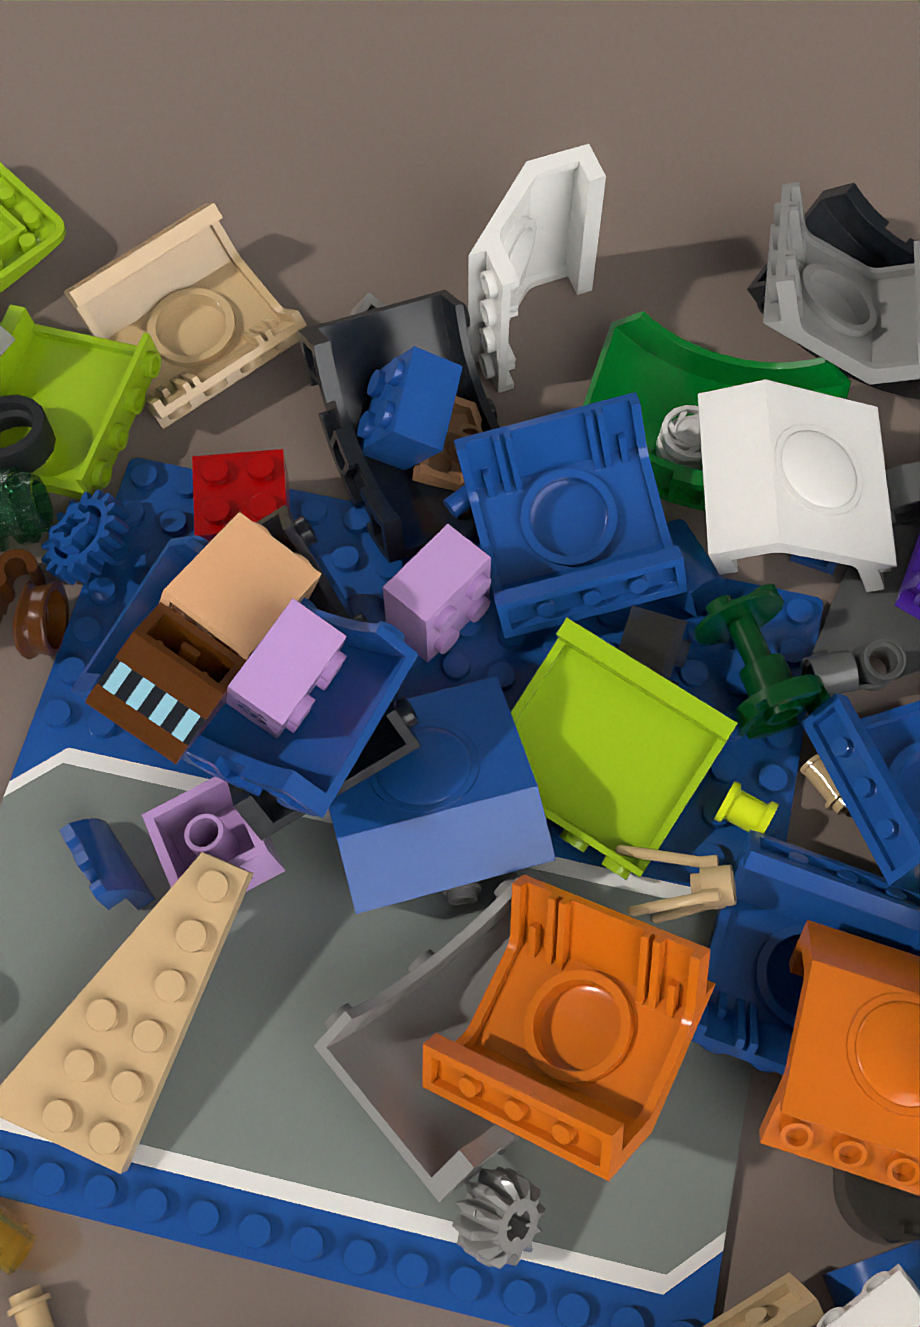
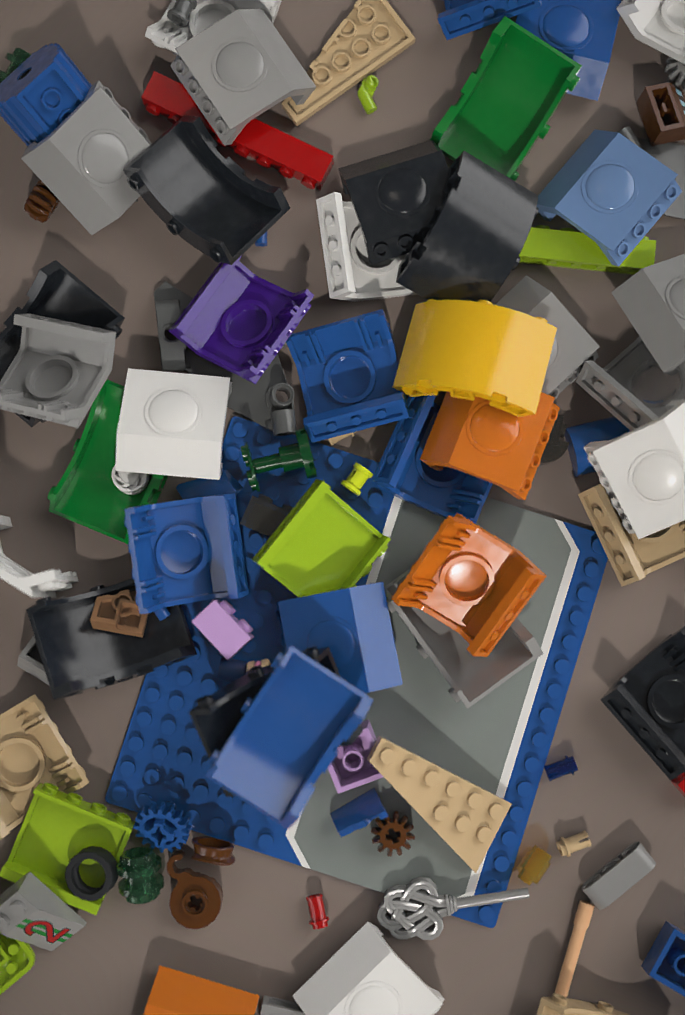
camera: 90 degrees left, 20 degrees up
reddish brown slope [85,602,246,764] -> none
light nougat panel [159,512,321,661] -> none
red brick [192,449,291,542] -> none
lavender brick [226,598,347,739] -> none
blue brick [357,346,463,471] -> none
light grey gear [452,1166,546,1269] -> none
tan plant [615,845,737,923] -> none
none -> reddish brown gear [371,811,415,857]
none -> clear blue pin [544,755,579,782]

